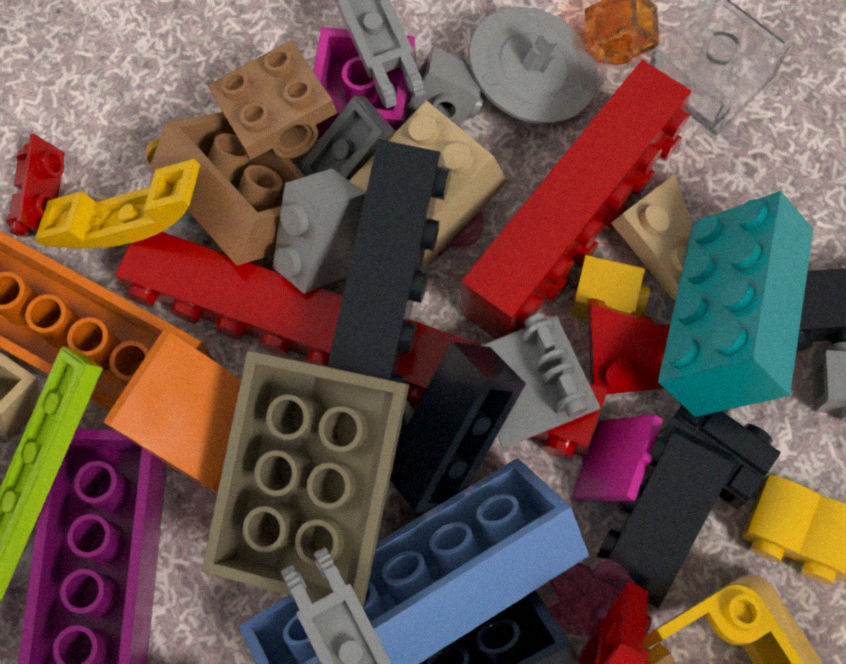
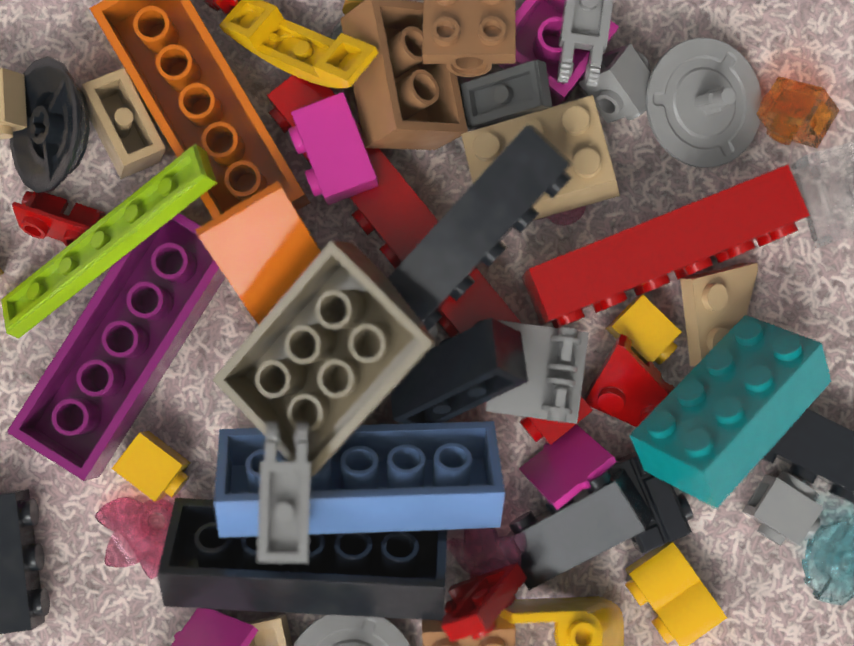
camera: 25 degrees right, 15 degrees up
light grey brick [272,168,366,294] -> none
none -> dark pink brick [288,92,379,206]

